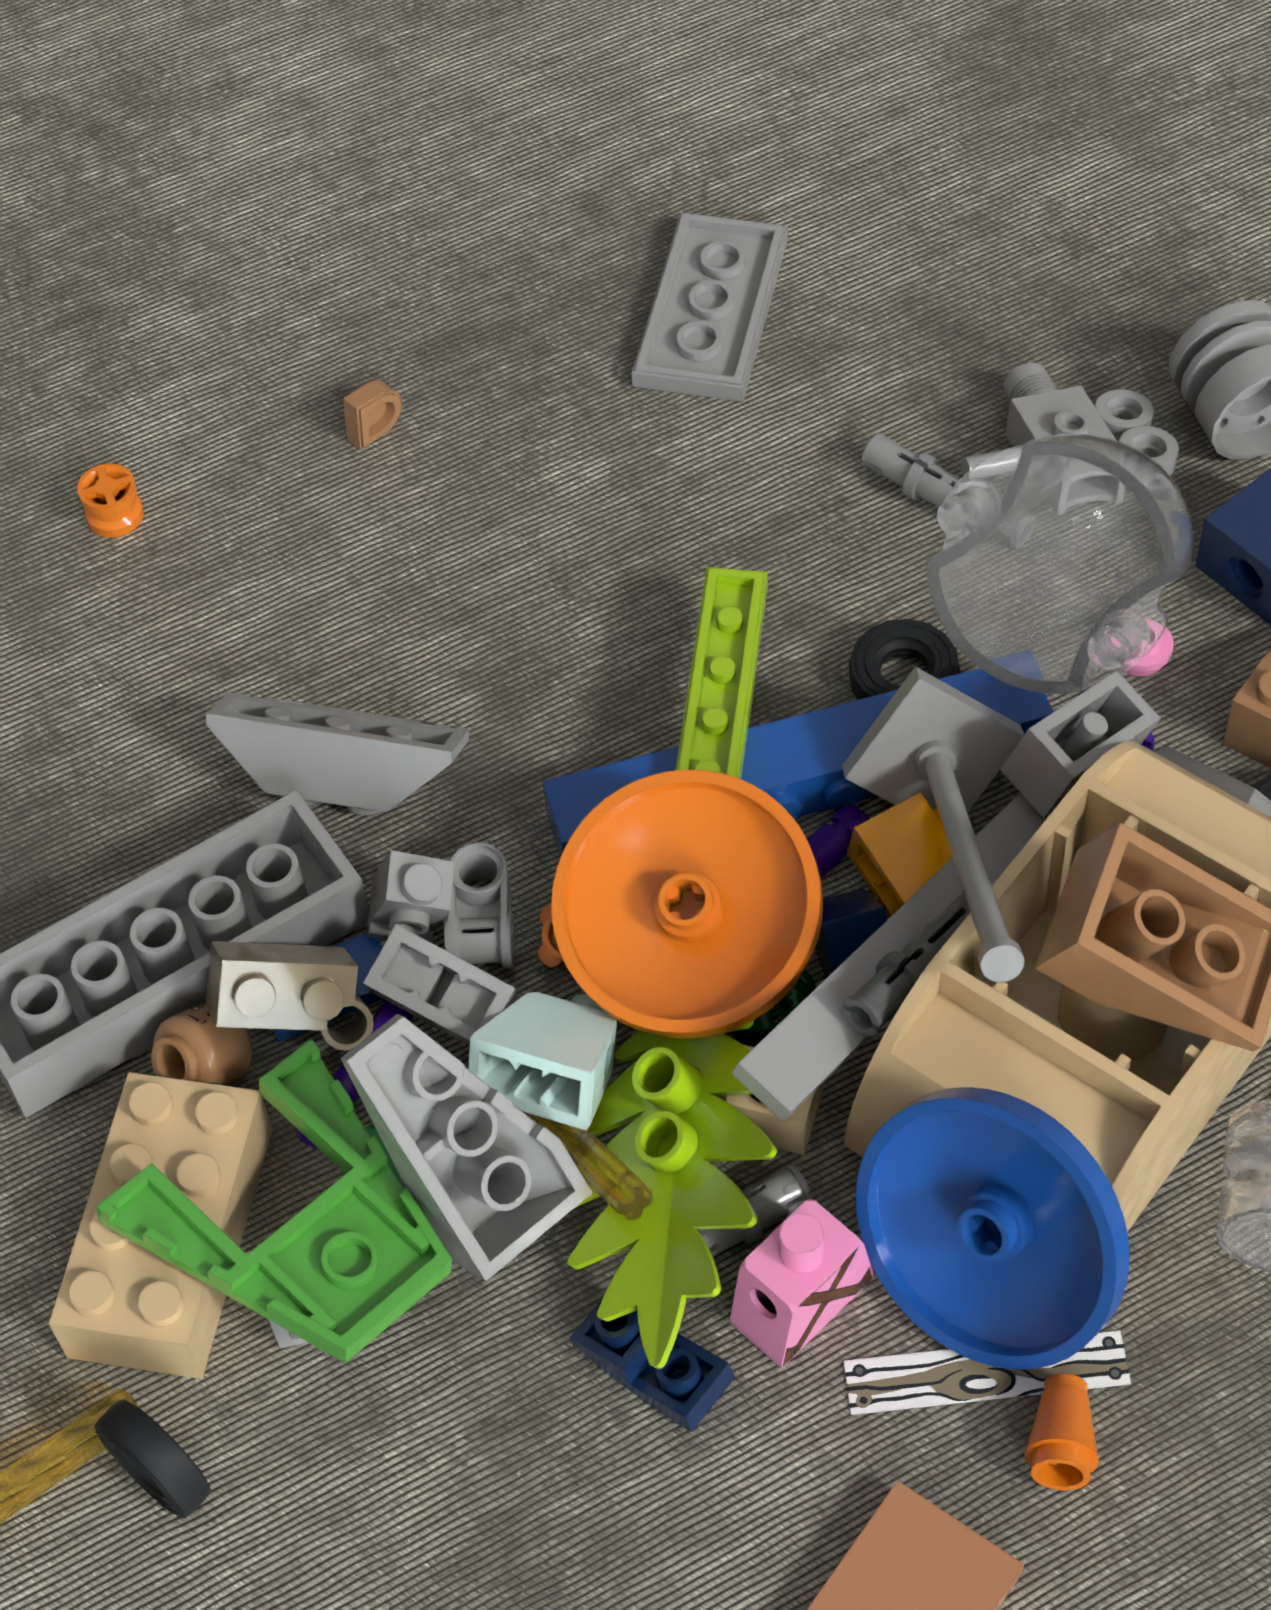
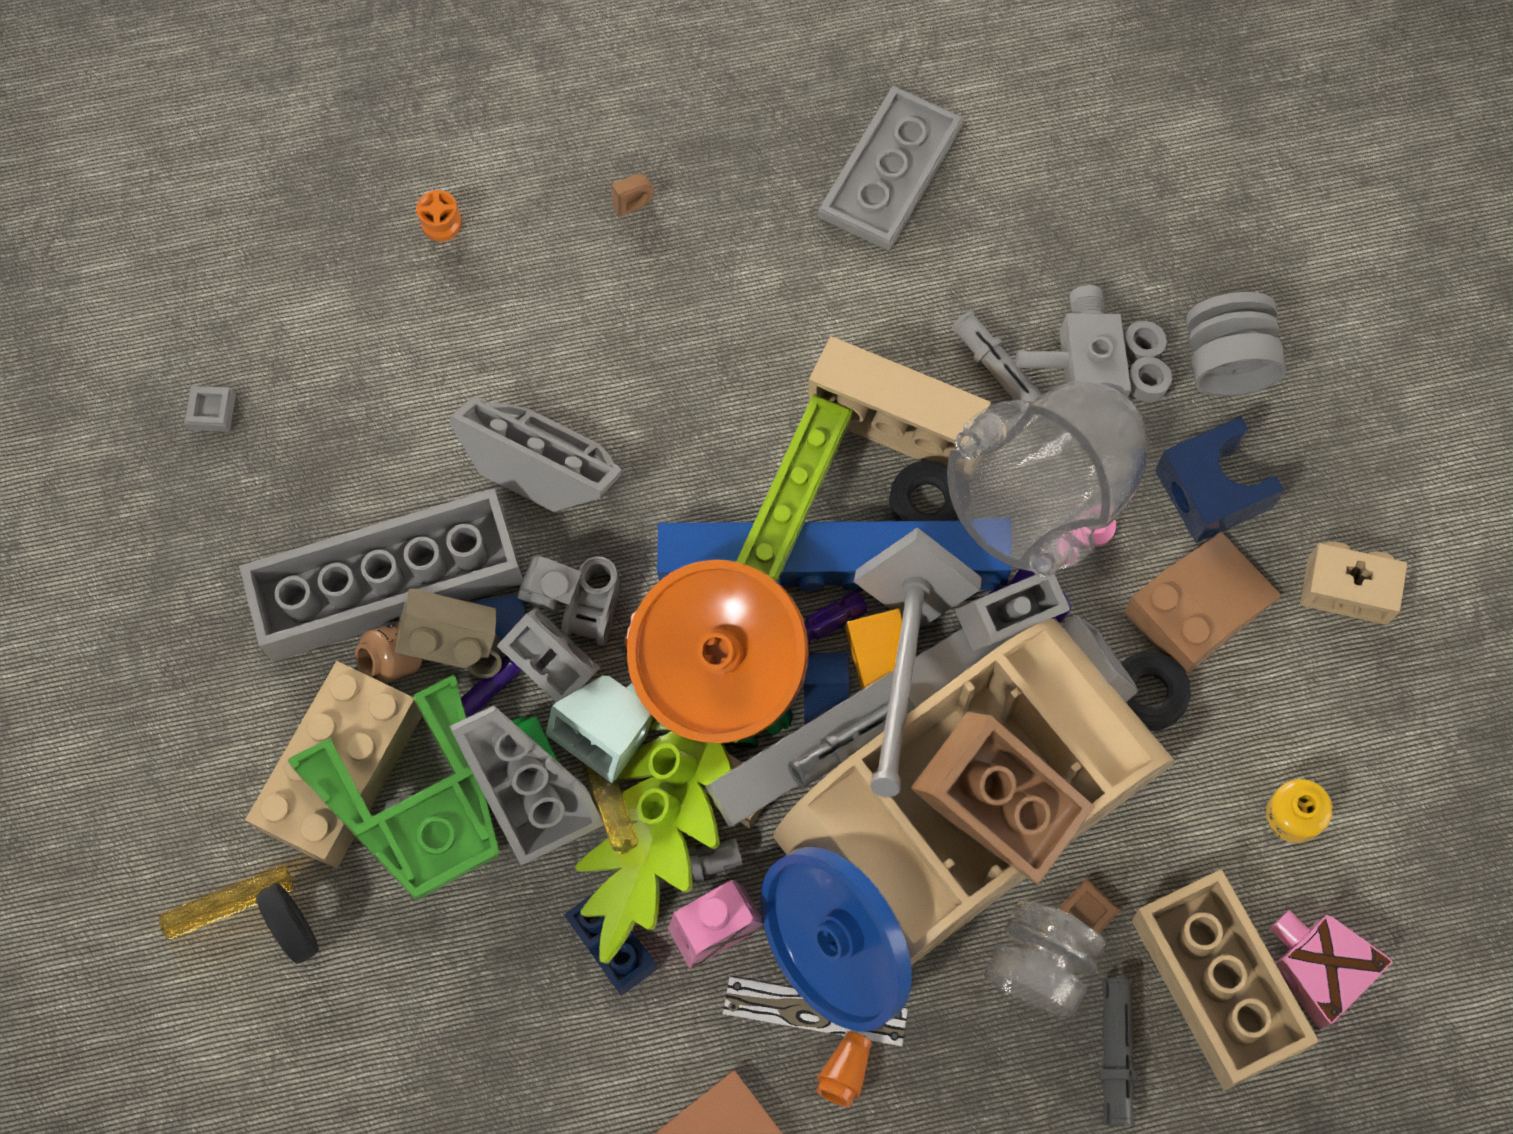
camera: 15 degrees right, 15 degrees up
none -> tan brick [809,336,991,479]

